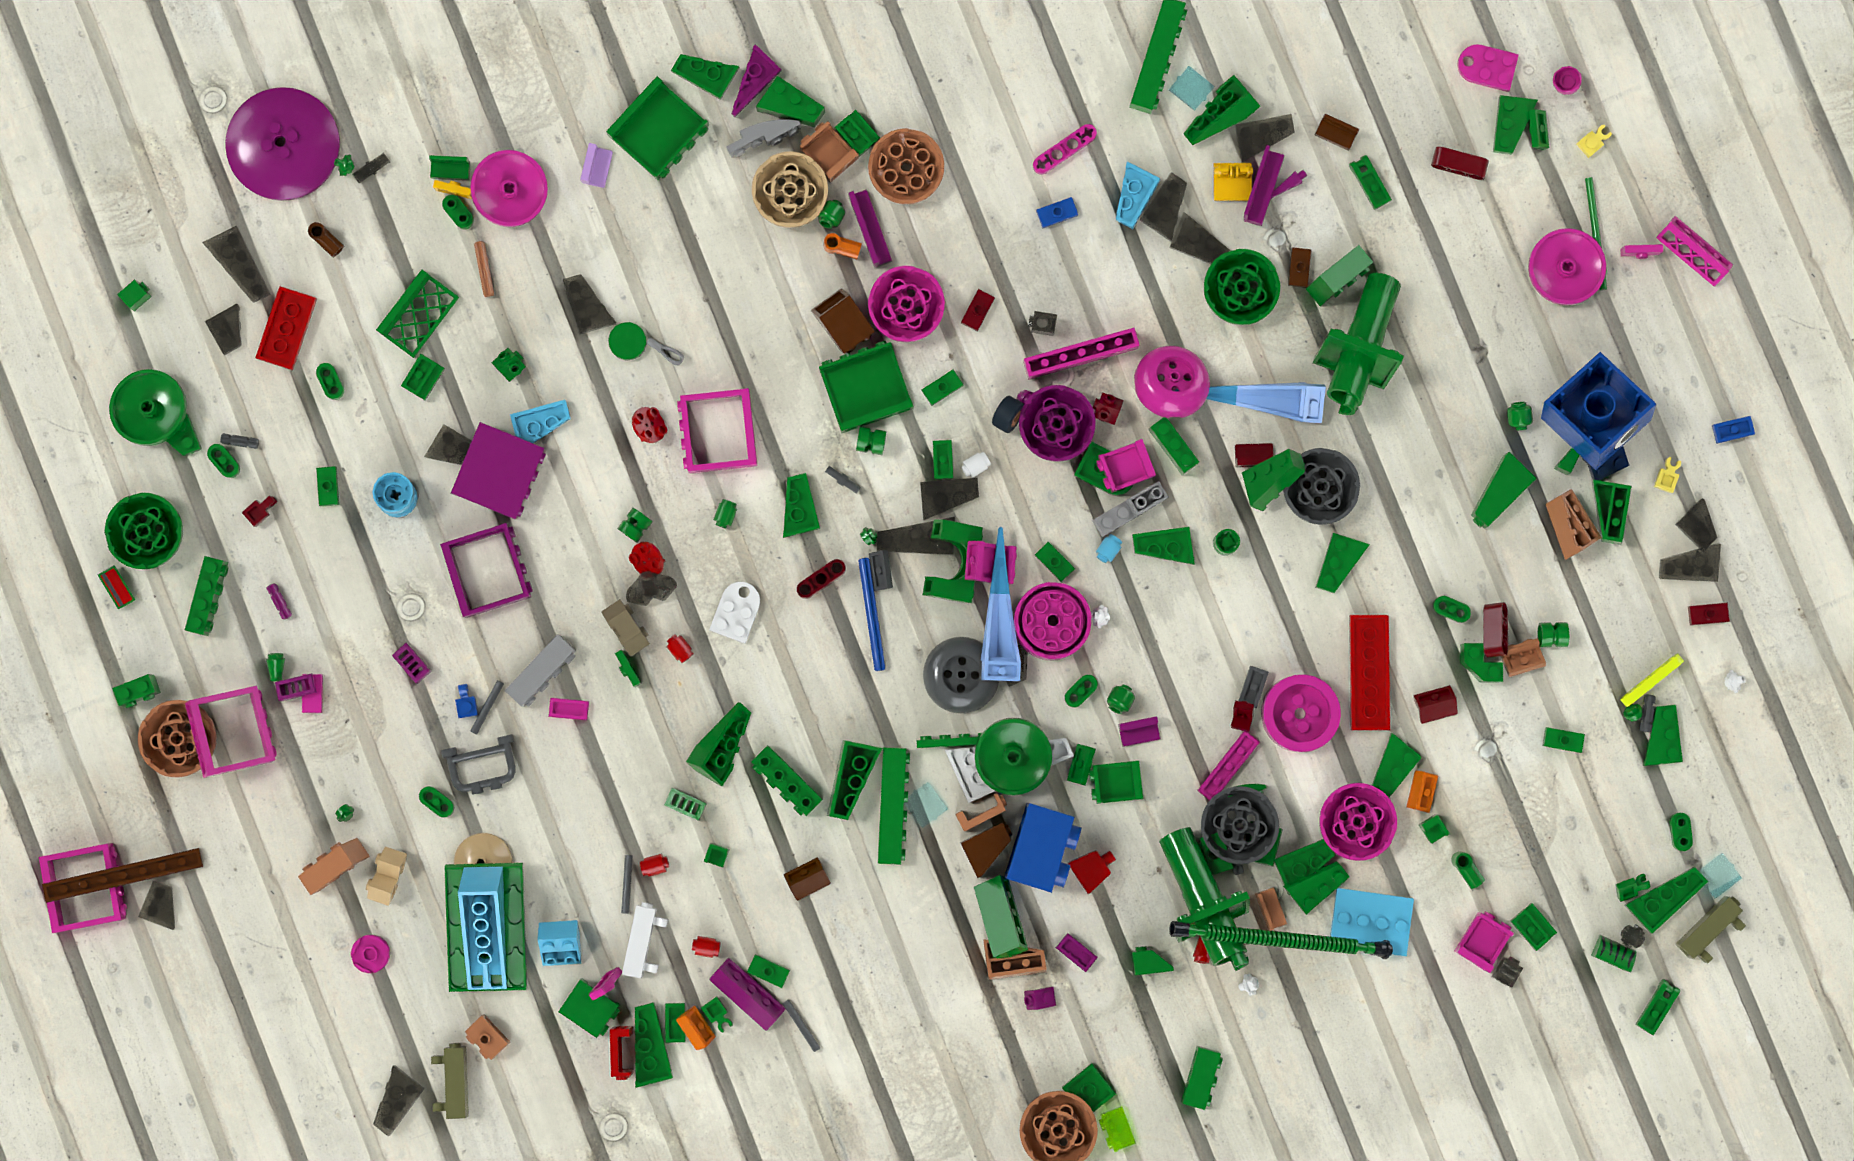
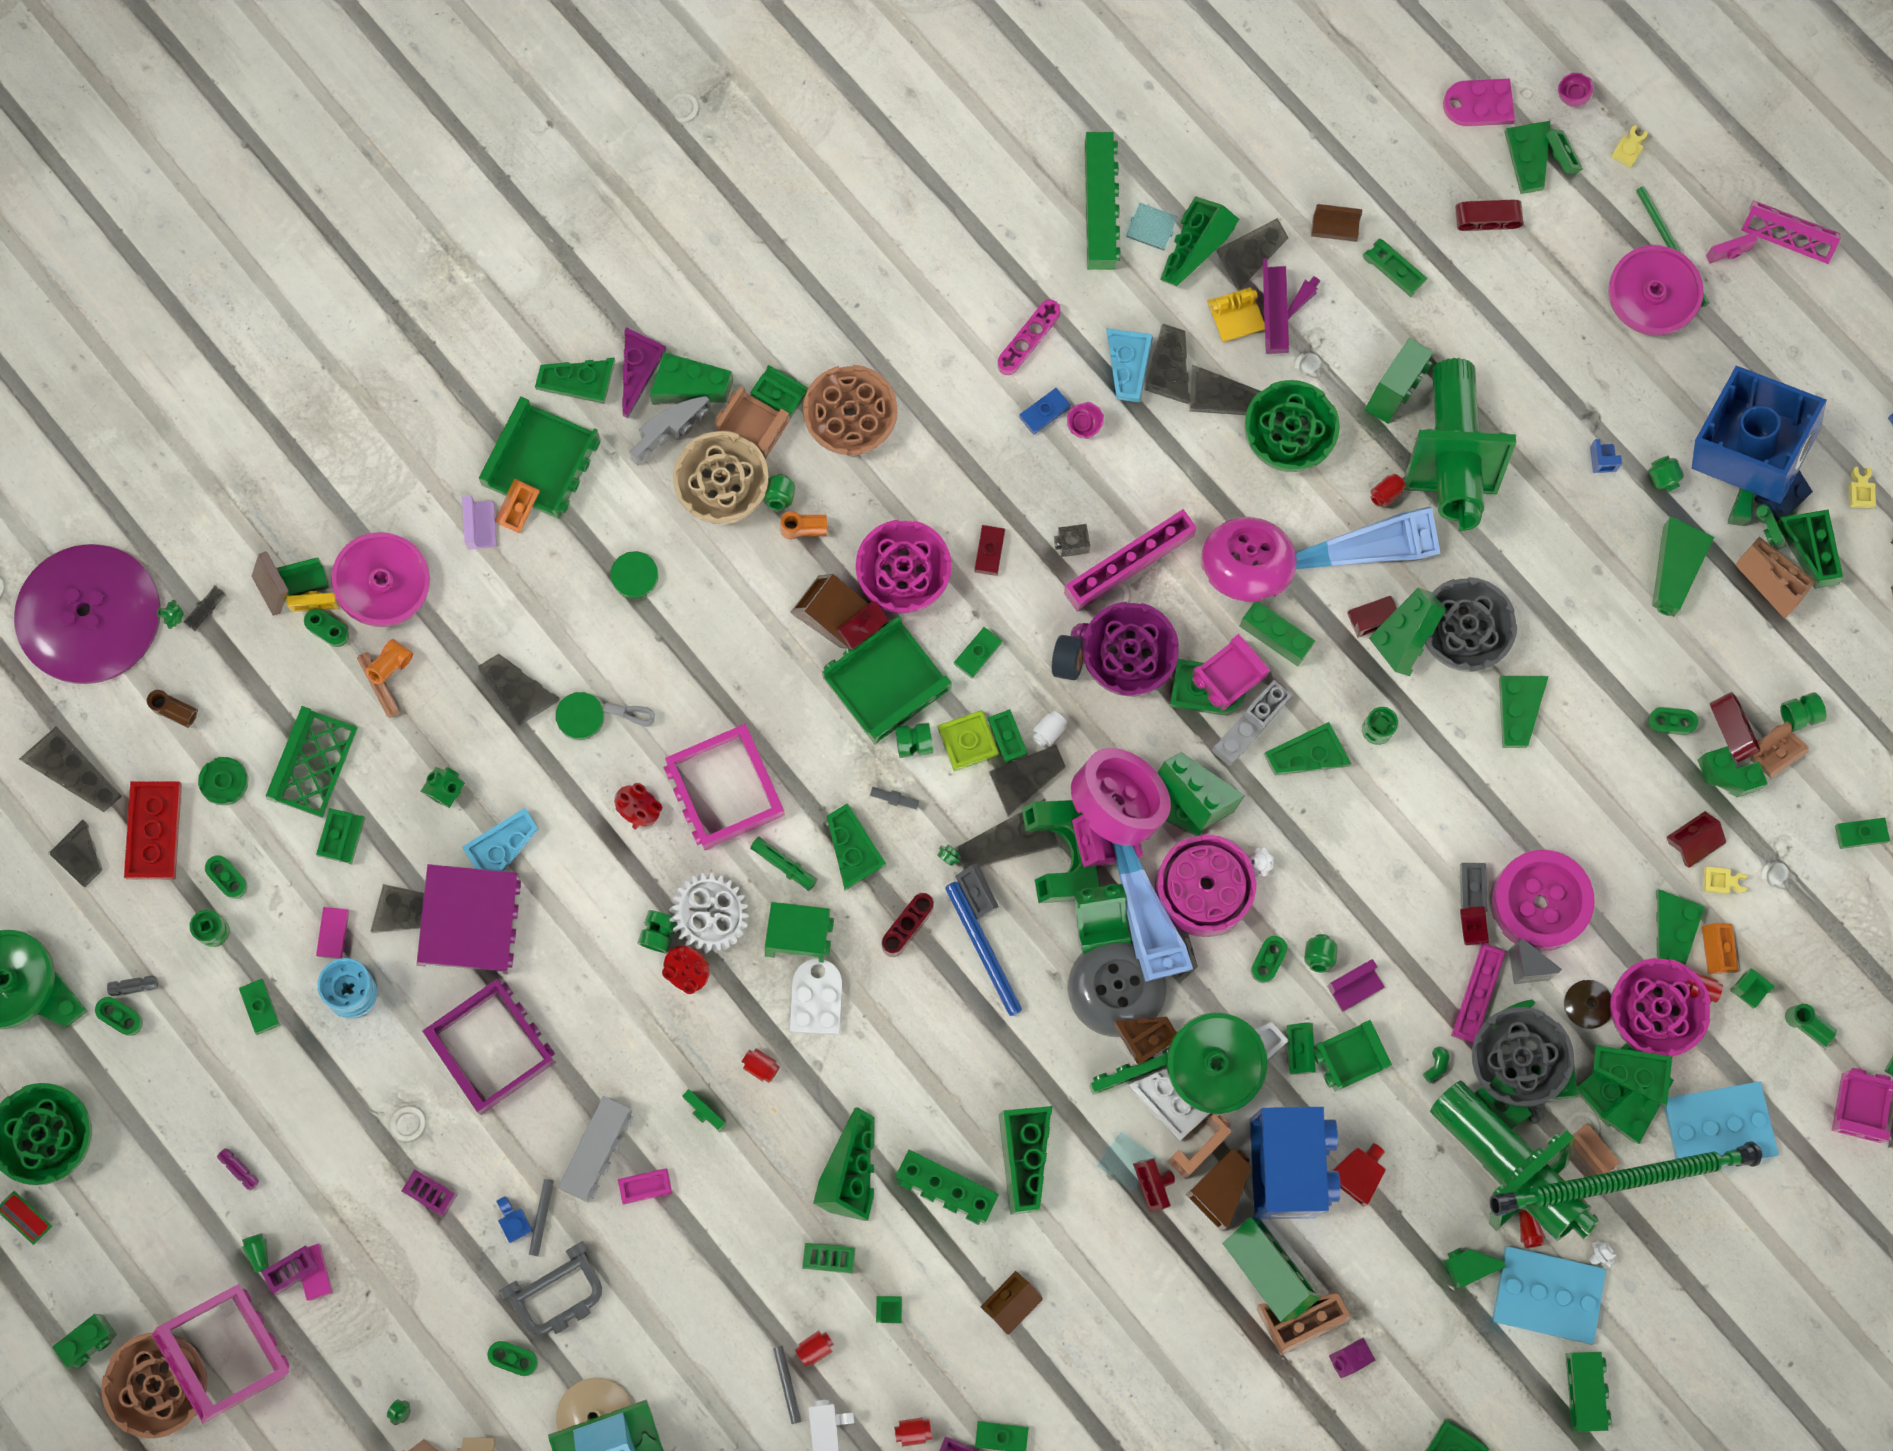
camera: 20 degrees left, 10 degrees down
green brick [185,556,229,636] -> none
dark red plate [242,495,277,527] -> none
dark tan brick [601,599,650,656] -> none
clear smoke piece [626,571,677,606] -> none
green brick [713,499,737,529] -> none
magenta fence [848,189,892,268] -> none
green brick [878,747,910,865] -> none
magenta plate [1055,933,1098,972] -> none
dark red brick [1093,392,1124,425] -> none
medium azure brick [1096,534,1122,563] -> none
reddish brown plate [1288,247,1311,288] -> none
red plate [1349,615,1390,730] -> none
none -> green wheel [189,910,230,947]
none -> green tile [198,757,249,805]
none -> tile [251,551,288,616]
none -> dark pink tile [316,907,349,959]
none -> orange piece [366,639,413,684]
none -> orange slope [495,479,540,533]
none -> green tile [610,551,659,599]
none -> white gear [669,873,749,953]
none -> green pin [750,836,818,892]
none -> green panel [765,902,834,963]
none -> dark red tile [836,601,889,649]
none -> lime tile [937,710,999,771]
none -> dark pink hair [1067,402,1104,438]
none -> dark pink brick [1071,748,1171,846]
none -> green panel [1074,884,1131,954]
none -> reddish brown wing [1112,1017,1177,1064]
none -> dark red tile [1133,1158,1175,1211]
none -> green wedge [1158,752,1245,831]
none -> red brick [1370,473,1406,508]
none -> green arm [1423,1046,1450,1084]
none -> medium azure plate [1492,1246,1606,1345]
none -> dark grey slope [1509,938,1562,984]
none -> dark brown dish [1564,980,1611,1029]
none -> blue panel [1590,439,1622,473]
none -> green wing [1592,1045,1672,1107]
none -> red brick [1686,973,1723,1003]
none -> light yellow plate [1703,867,1748,895]
none -> green plate [1756,505,1787,550]

